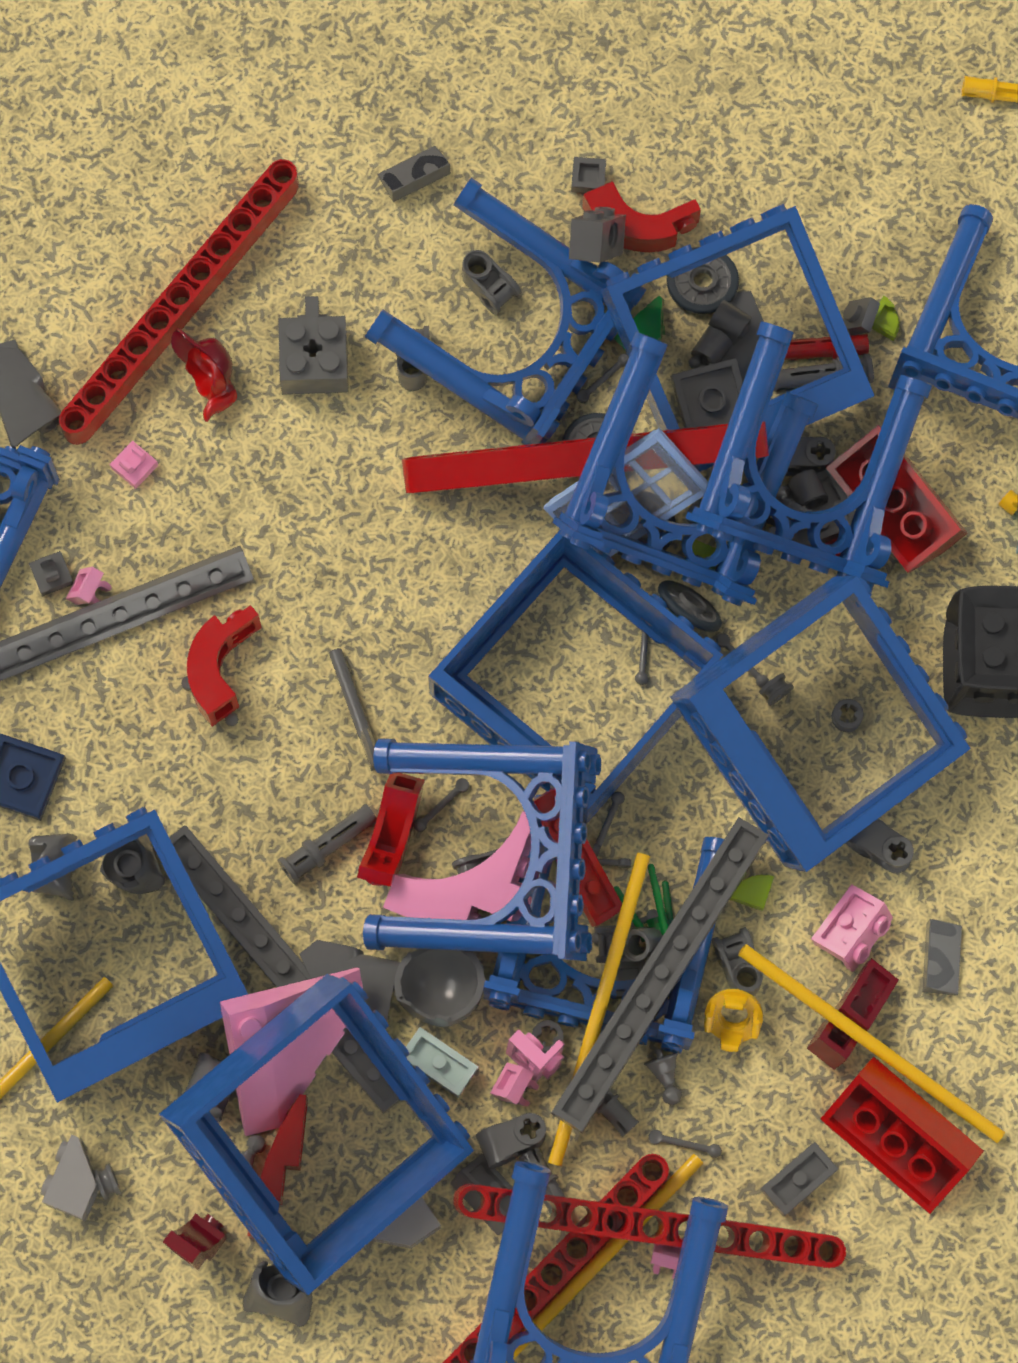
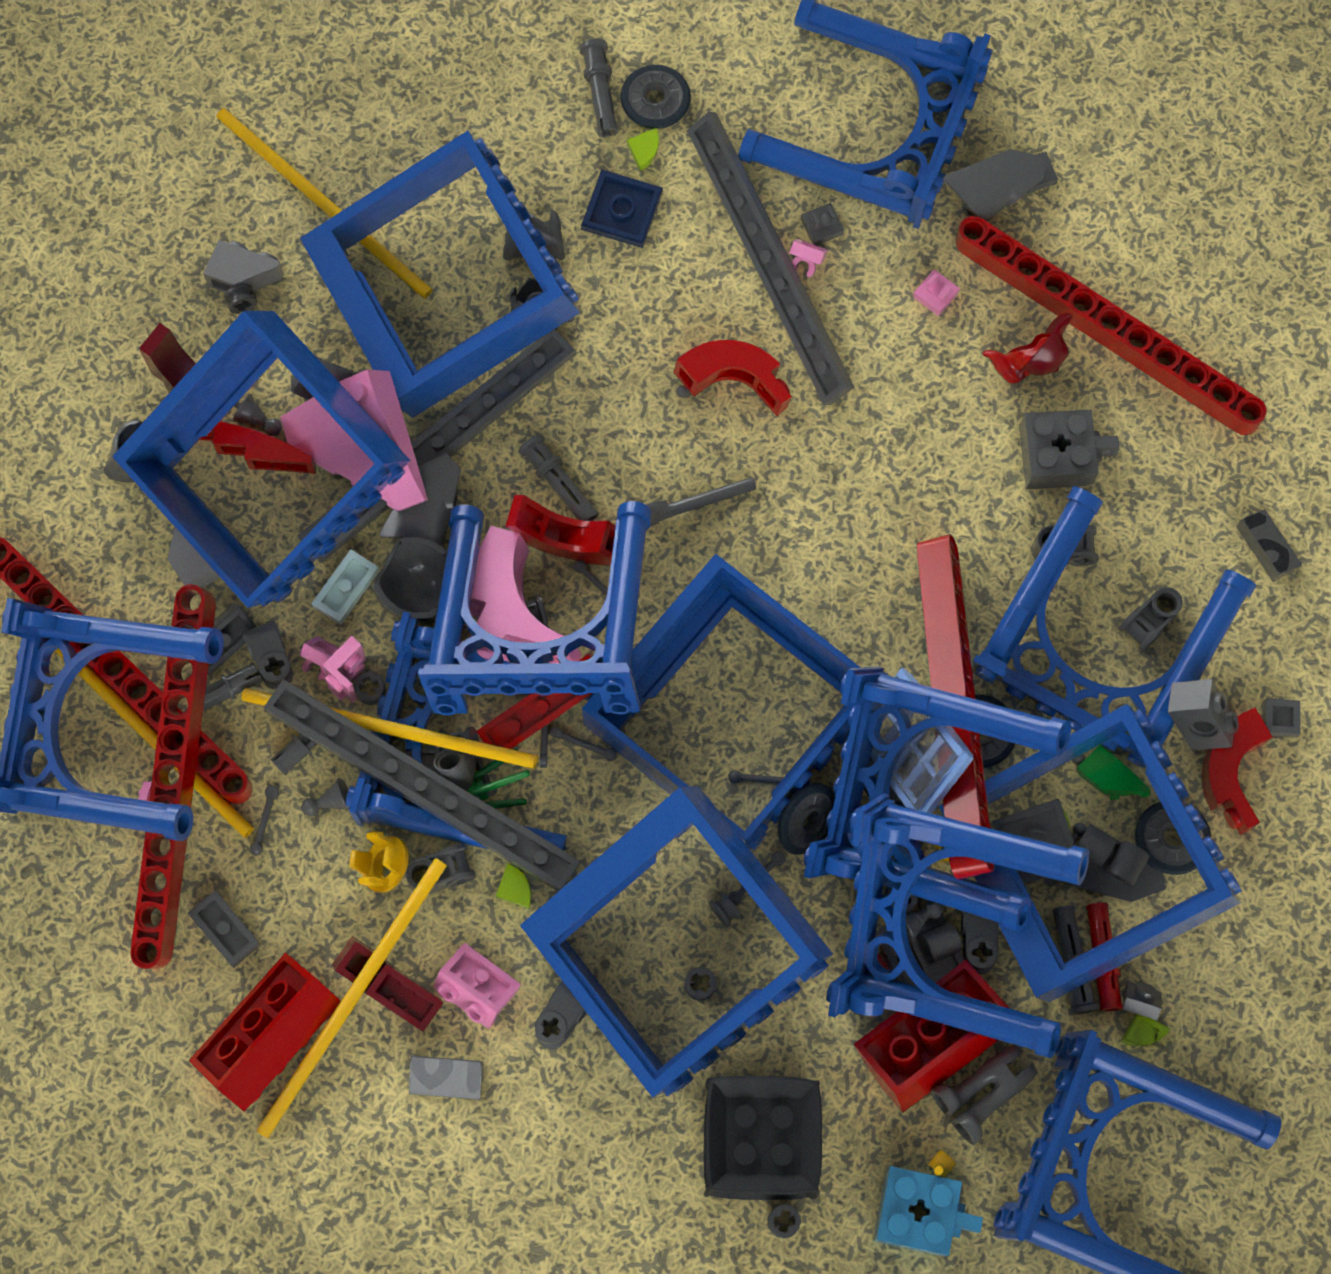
camera: 90 degrees right, 0 degrees up
none -> dark grey piece [931,1044,1038,1145]

